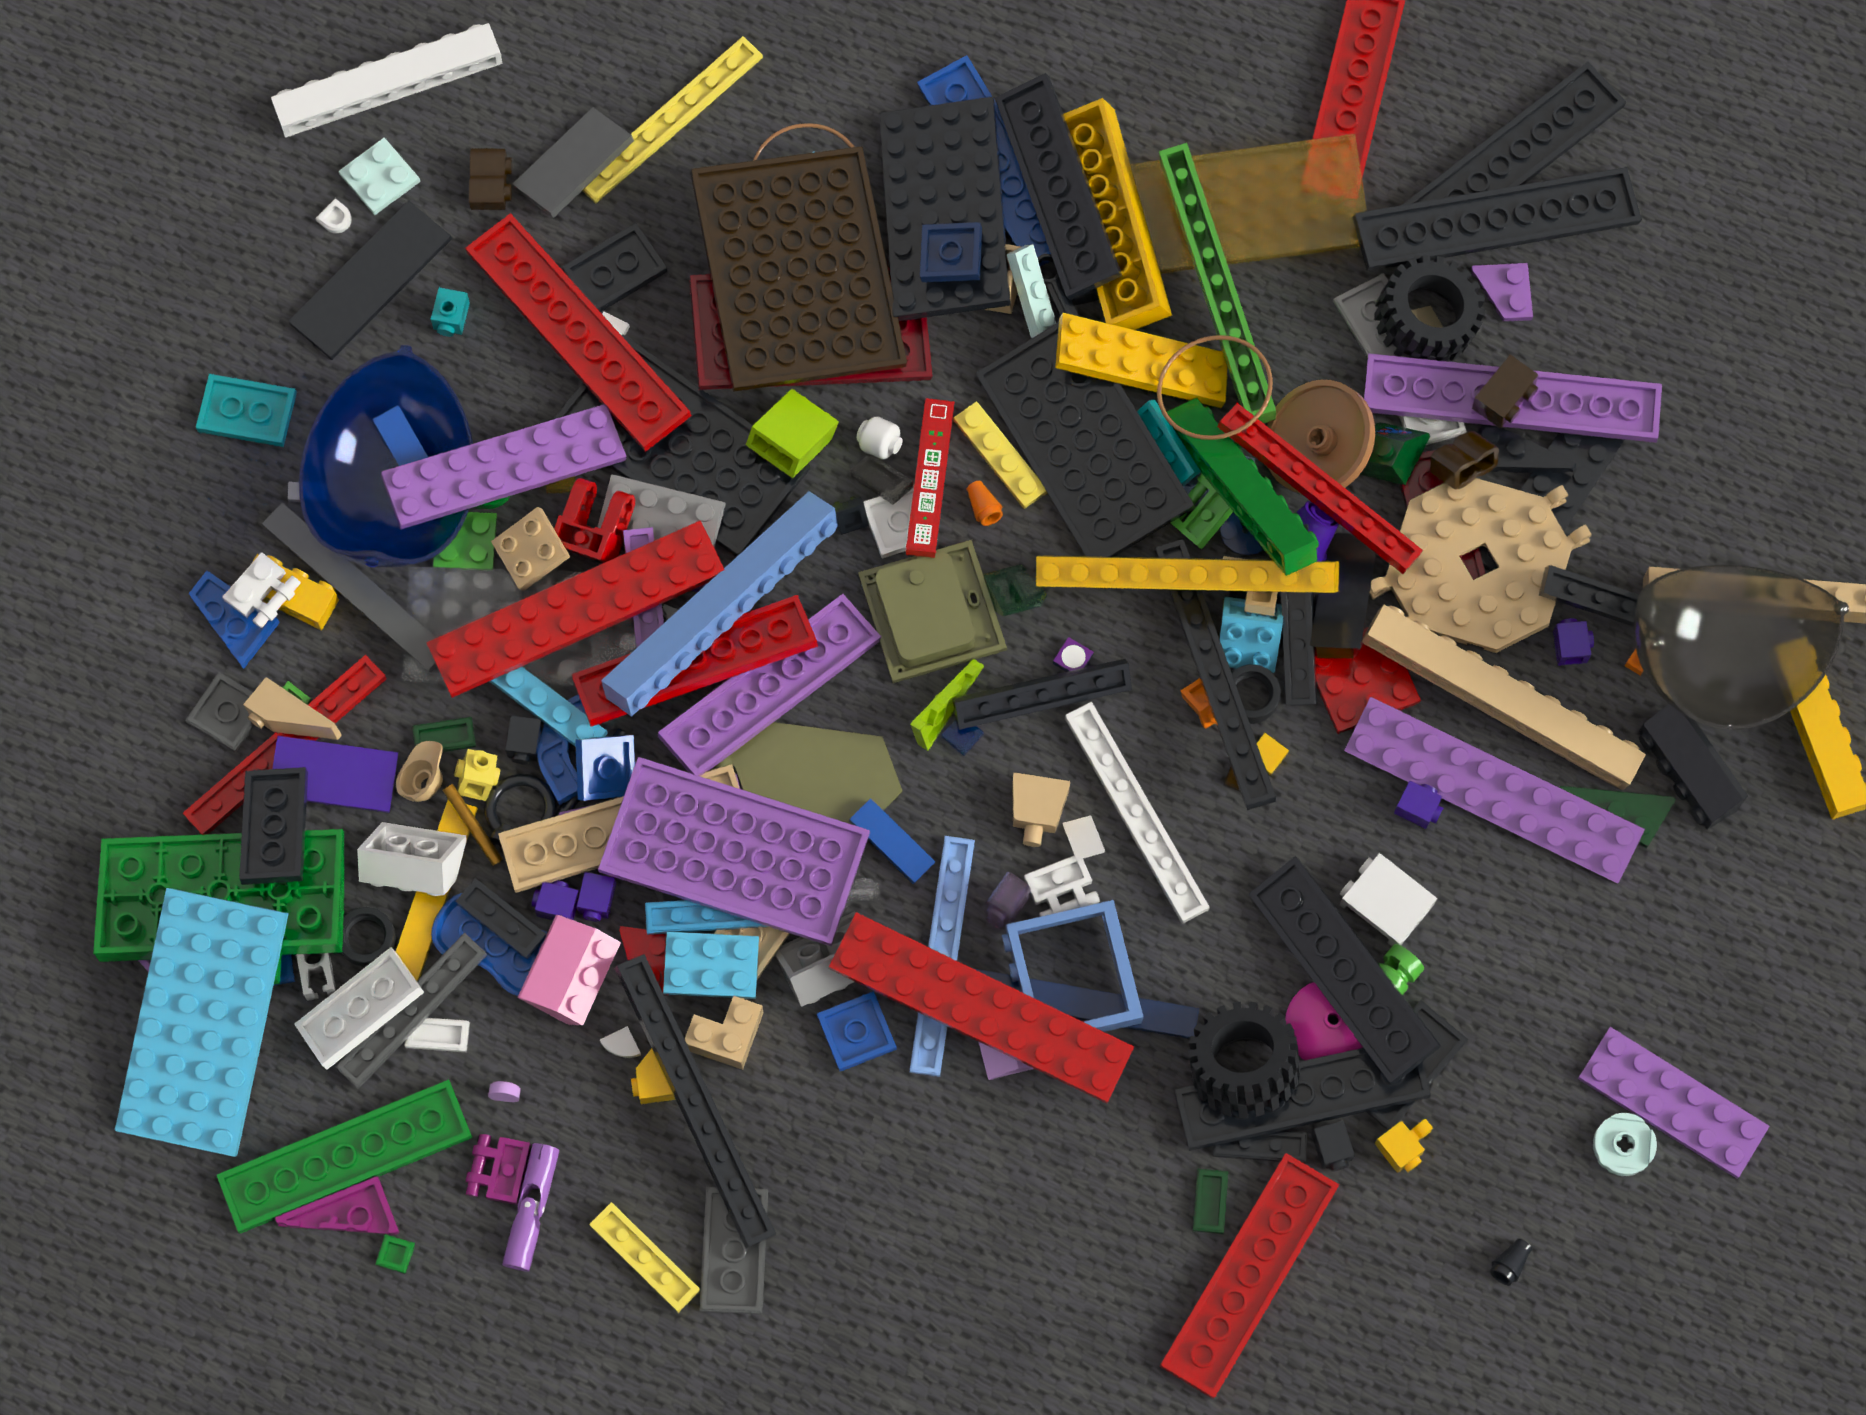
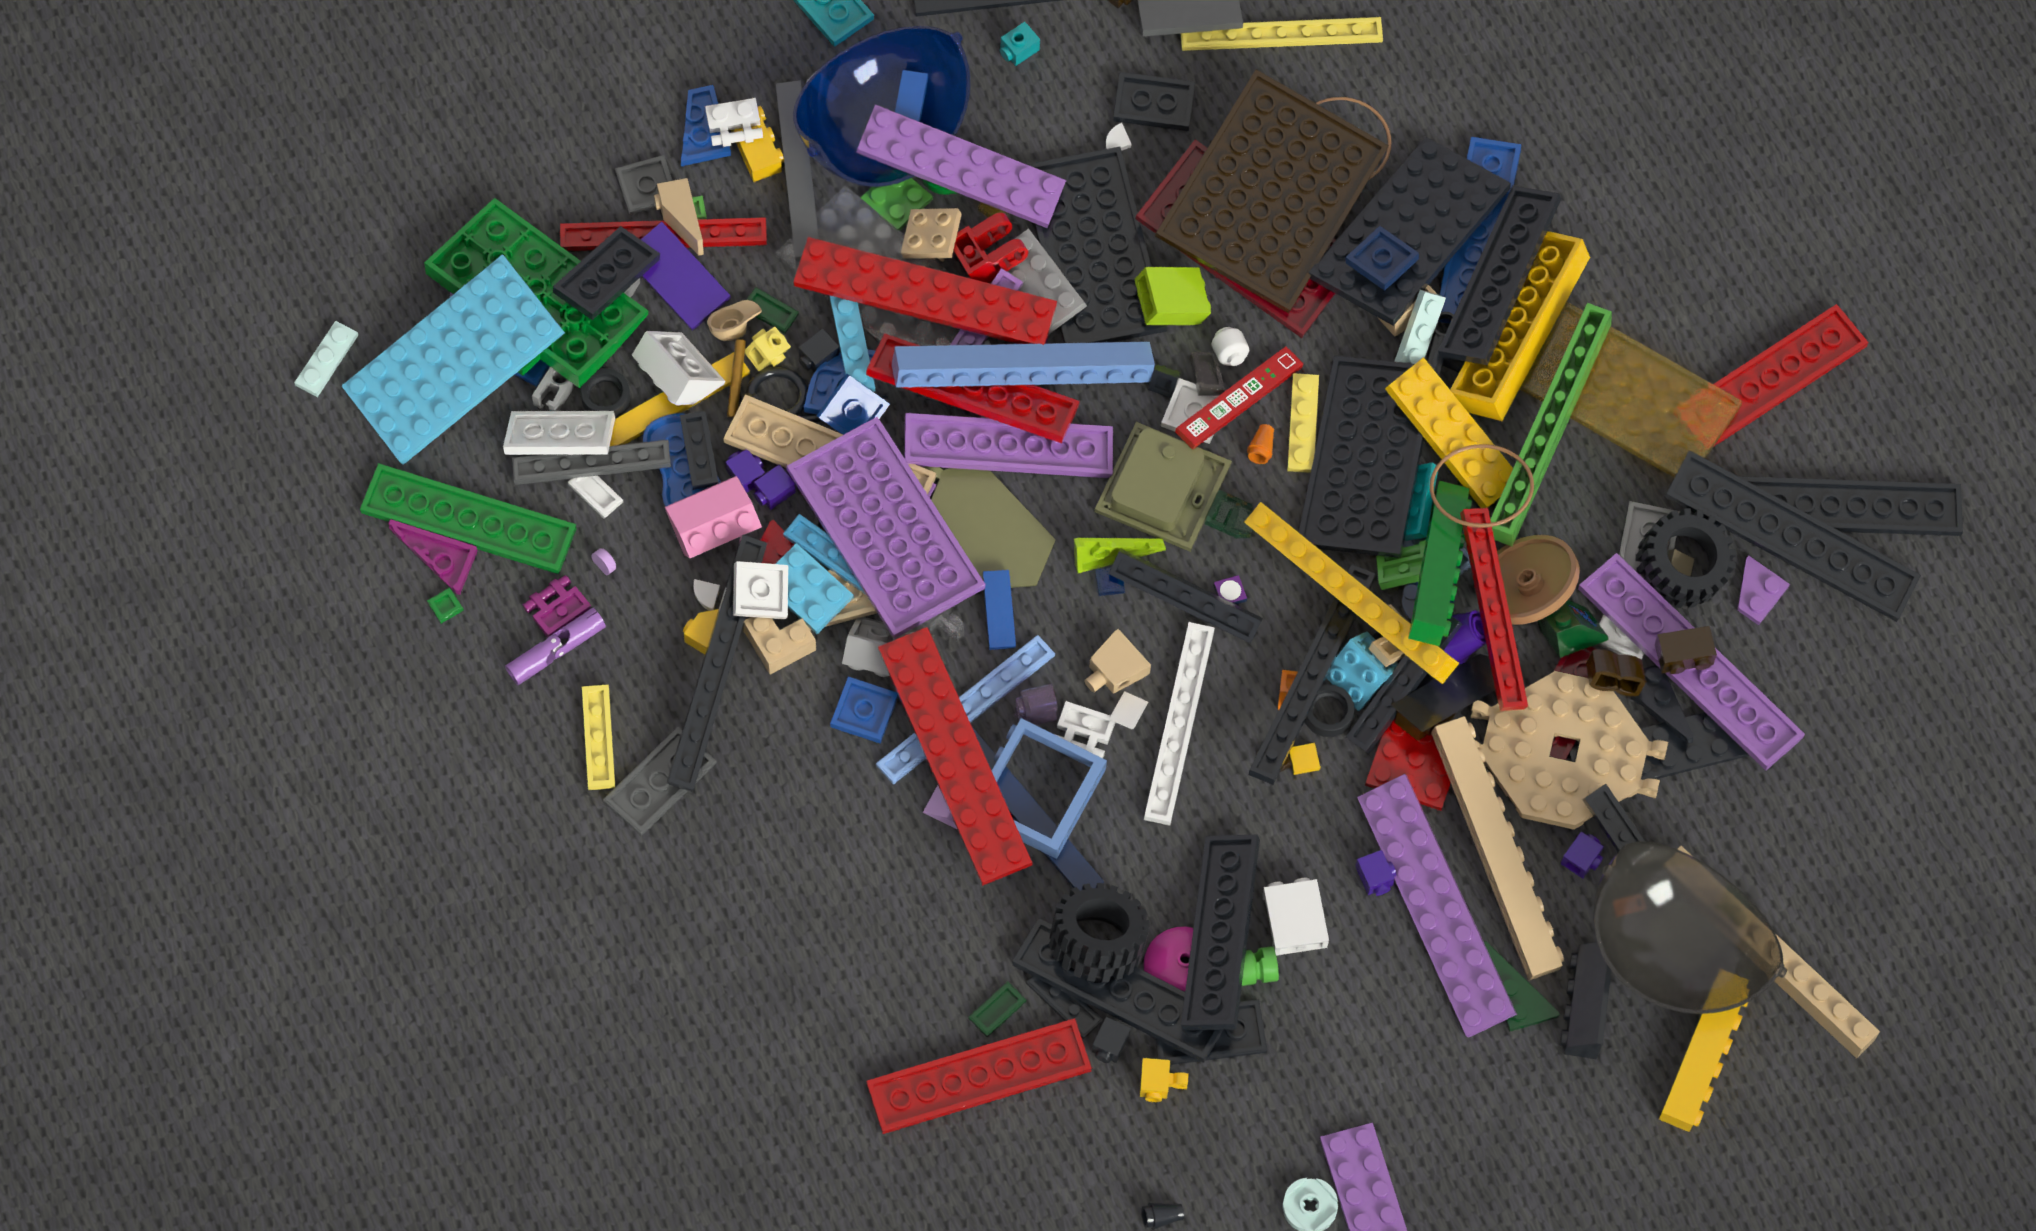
camera: 40 degrees right, 5 degrees down
red plate [465,213,692,452] -> none
none -> light aqua plate [294,321,358,397]
none -> white plate [733,561,788,619]

